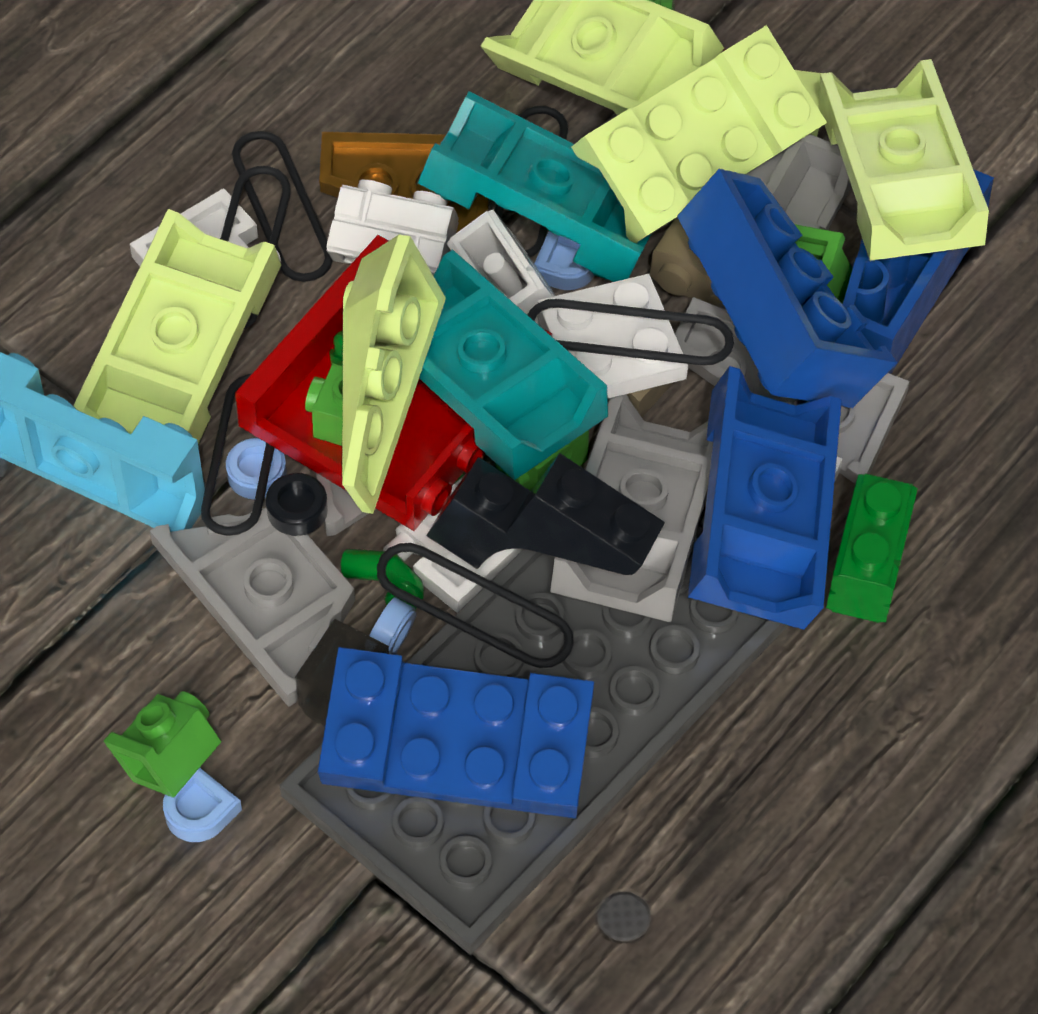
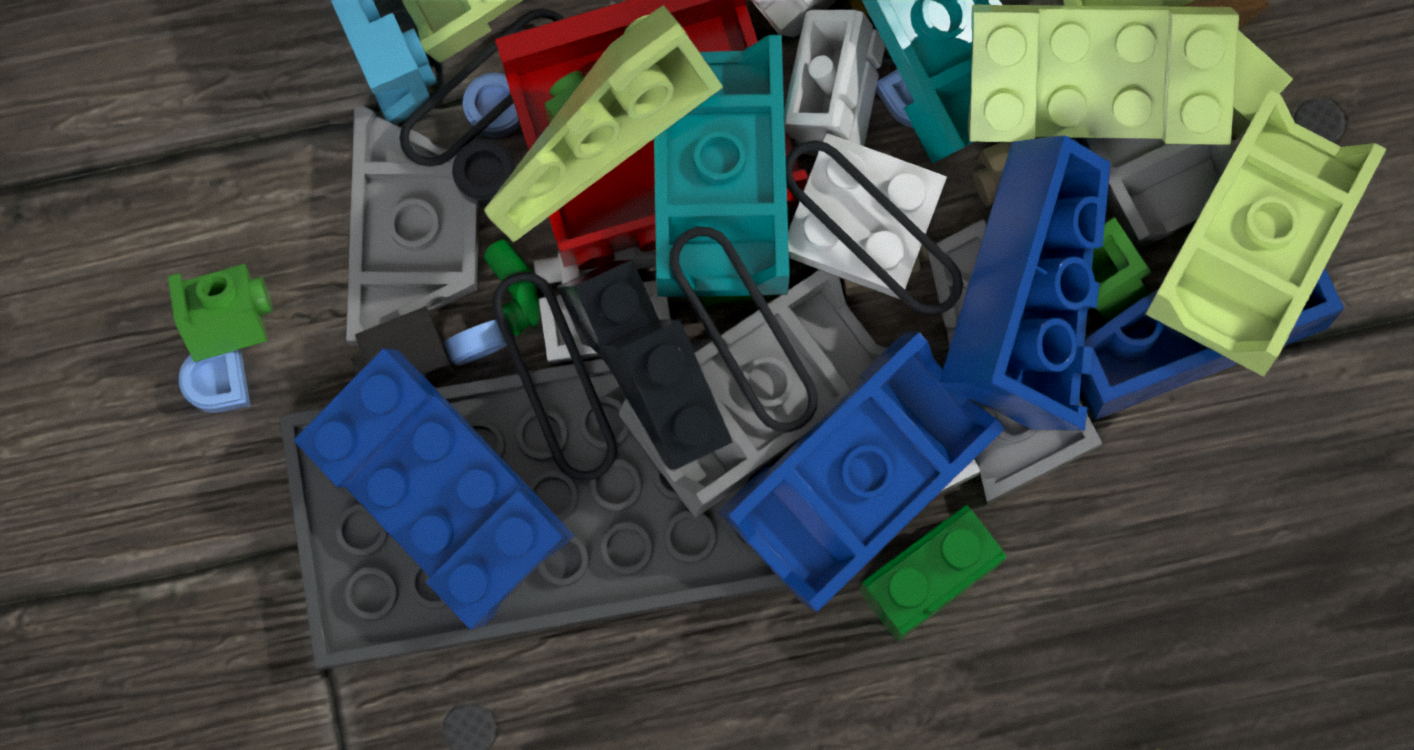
camera: 45 degrees right, 20 degrees up
none -> black piece [669,226,818,432]

